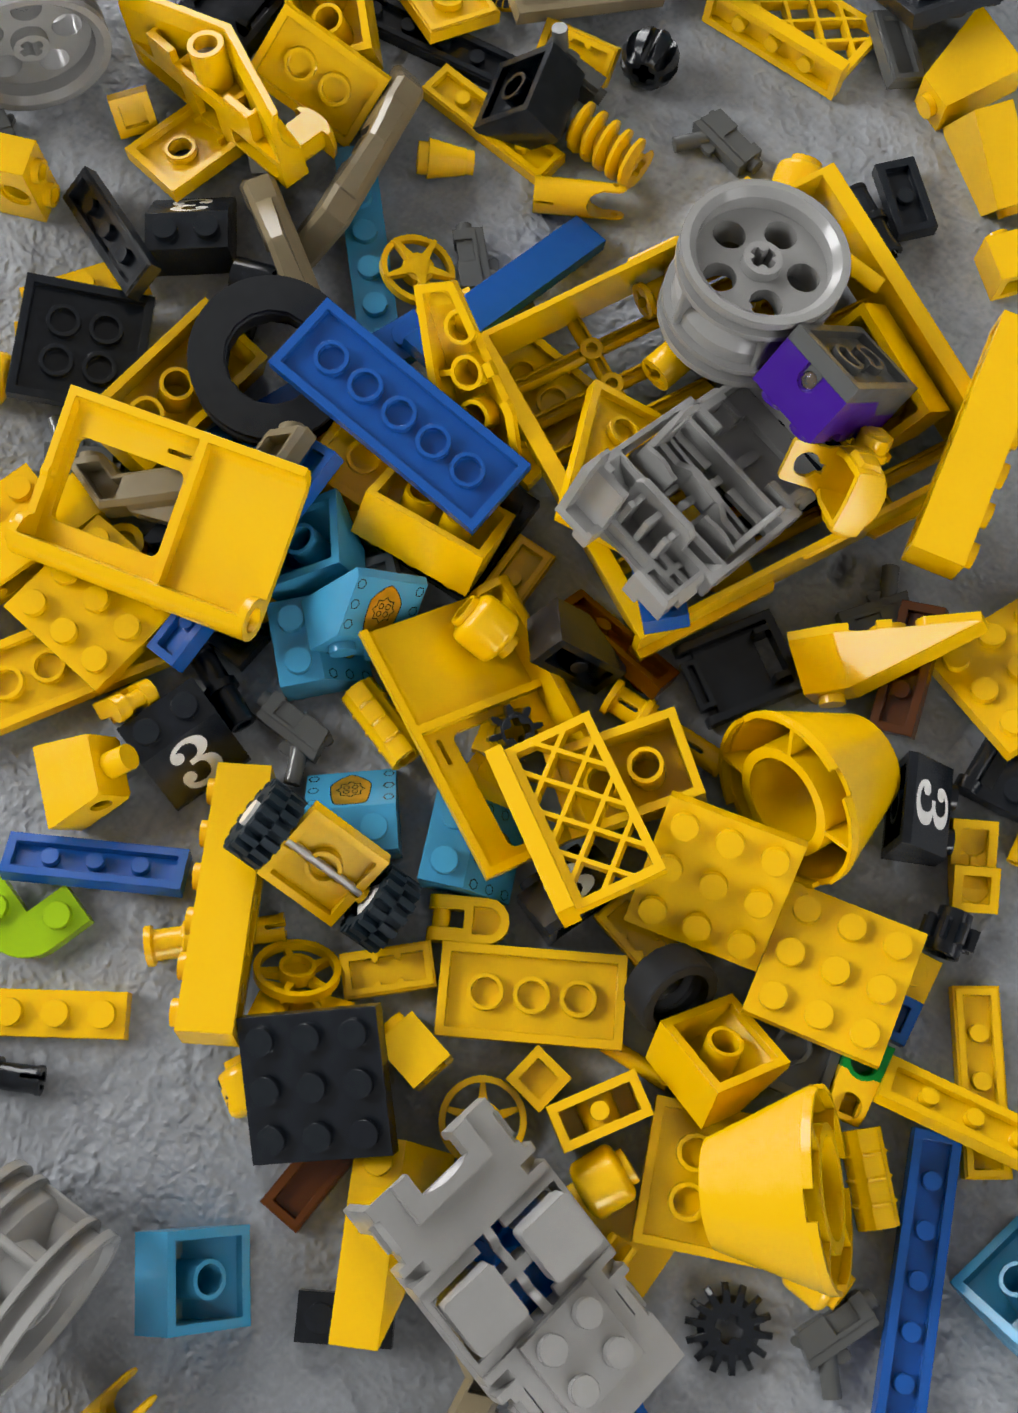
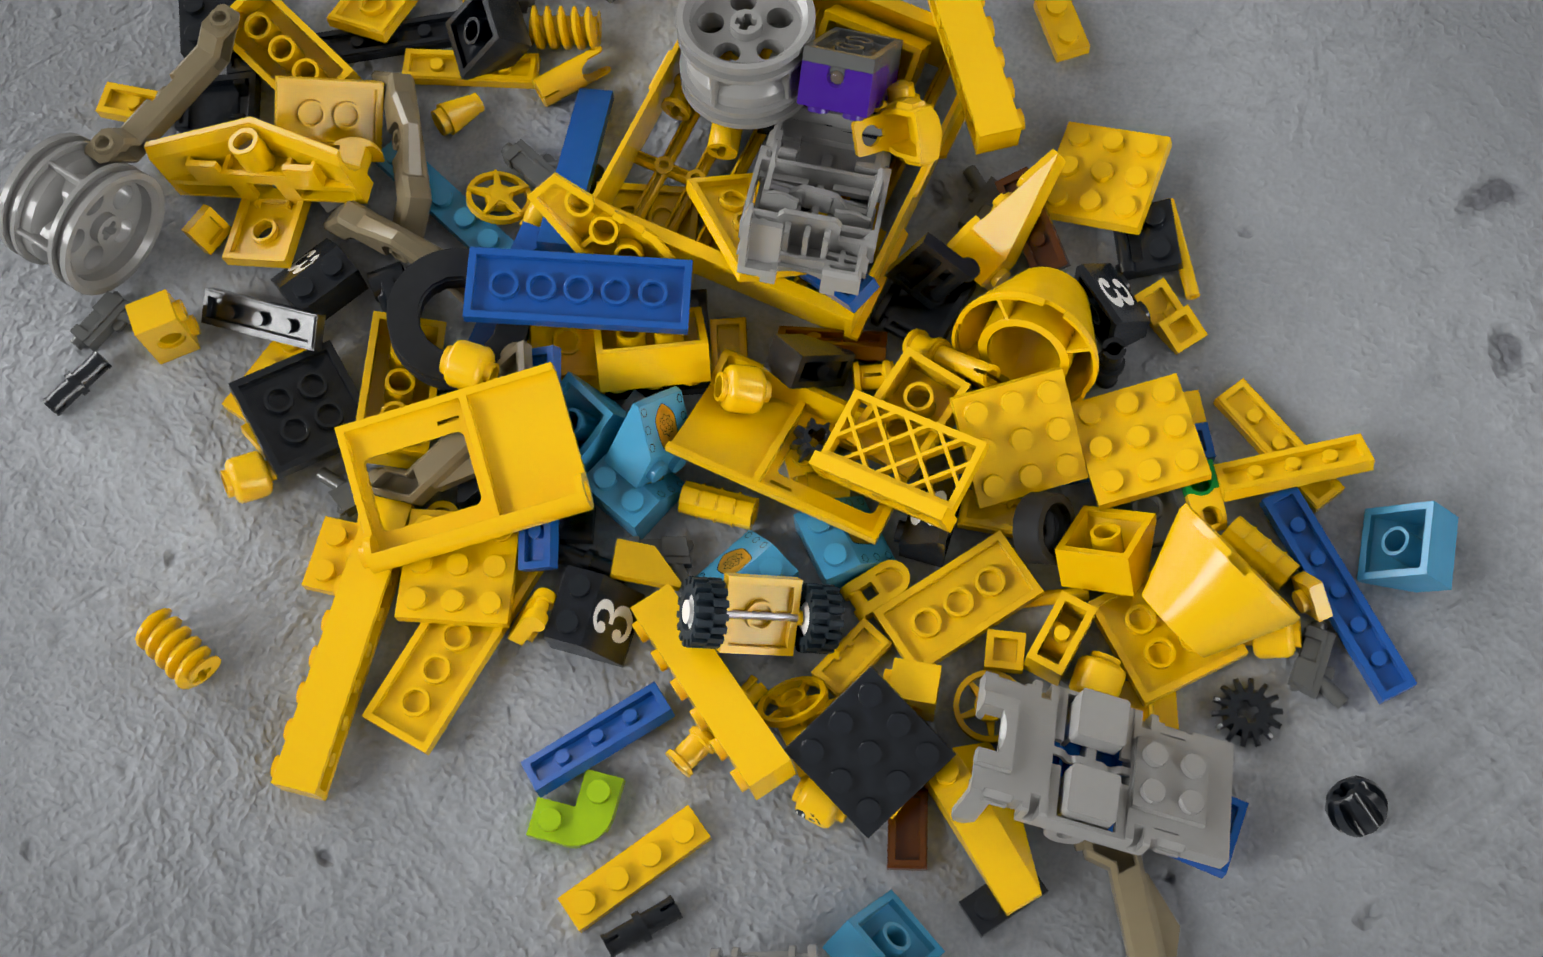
camera: 30 degrees left, 5 degrees down
yellow torso [33,734,139,831] -> none
black gear [918,905,981,962] -> none
none -> yellow head [439,340,499,389]
none -> yellow tile [610,538,681,591]
none -> black plate [884,232,980,310]
none -> yellow pin [902,328,1001,387]
none -> black pin [1095,337,1126,389]
none -> yellow plate [1291,571,1333,622]

